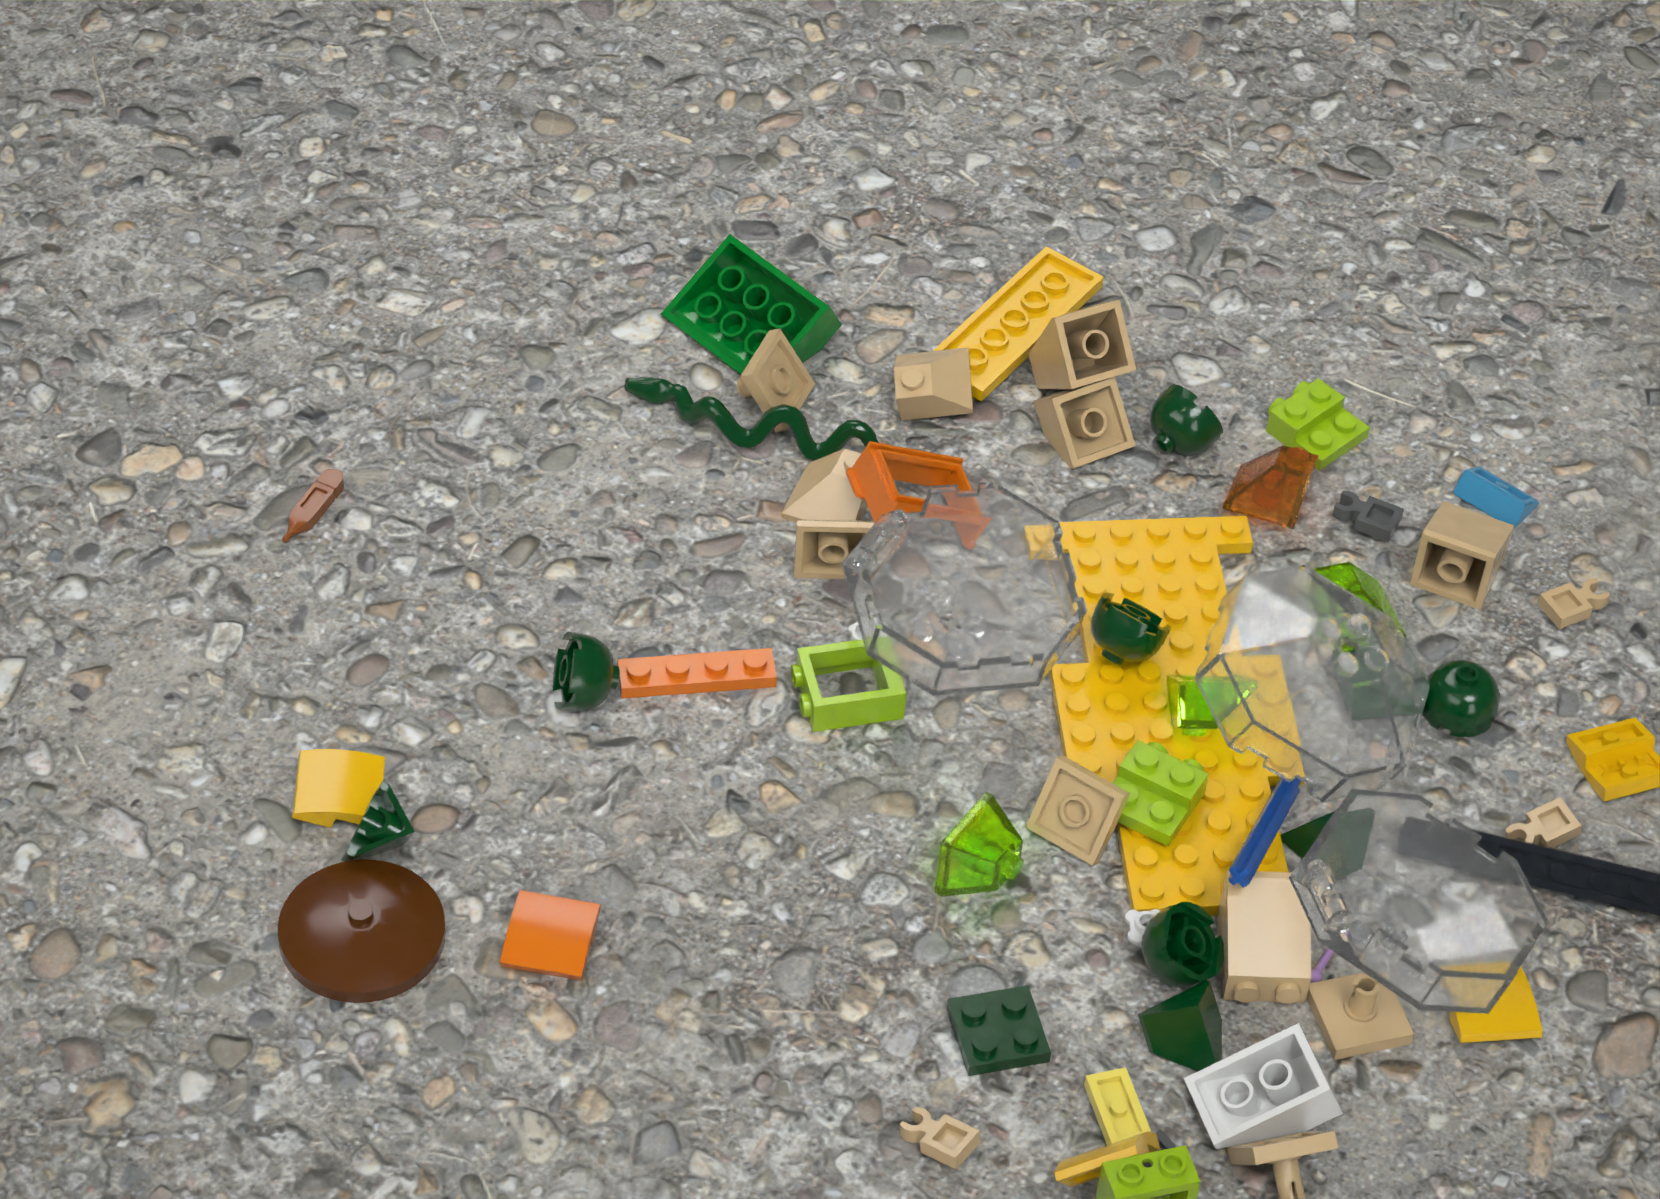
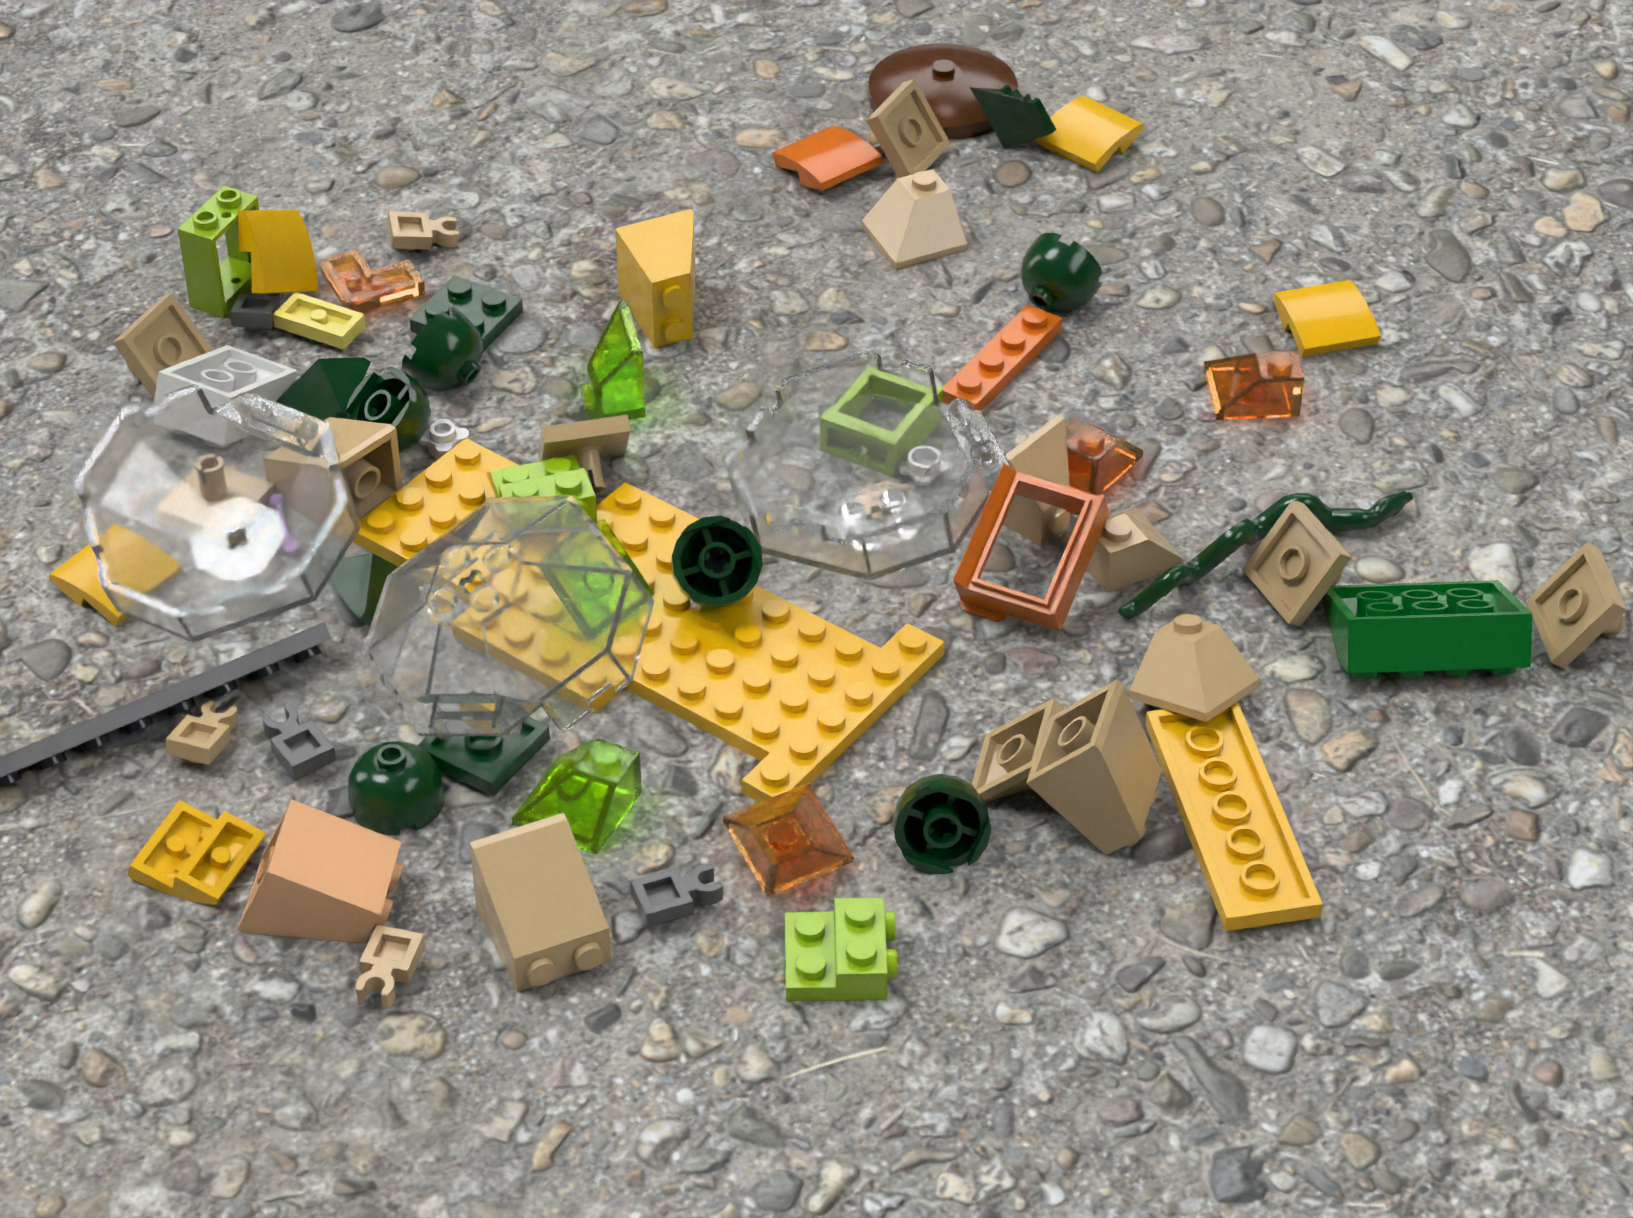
camera: 135 degrees right, 5 degrees down
piece [282,469,344,543] -> none
blue axle [1228,774,1301,888] -> none
dark azure slope [1454,466,1539,528] -> none
none -> light nougat slope [238,799,403,944]
none -> plate [262,704,336,780]
none -> clear orange plate [320,249,425,313]
none -> dark green cylinder [401,307,483,392]
none -> yellow slope [615,209,696,348]
none -> tan slope [862,169,967,270]
none -> tan tile [866,79,951,178]
none -> clear orange slope [1065,416,1143,496]
none -> clear orange slope [1203,351,1305,420]
none -> yellow slope [1273,280,1381,358]
none -> tan tile [1526,542,1627,669]

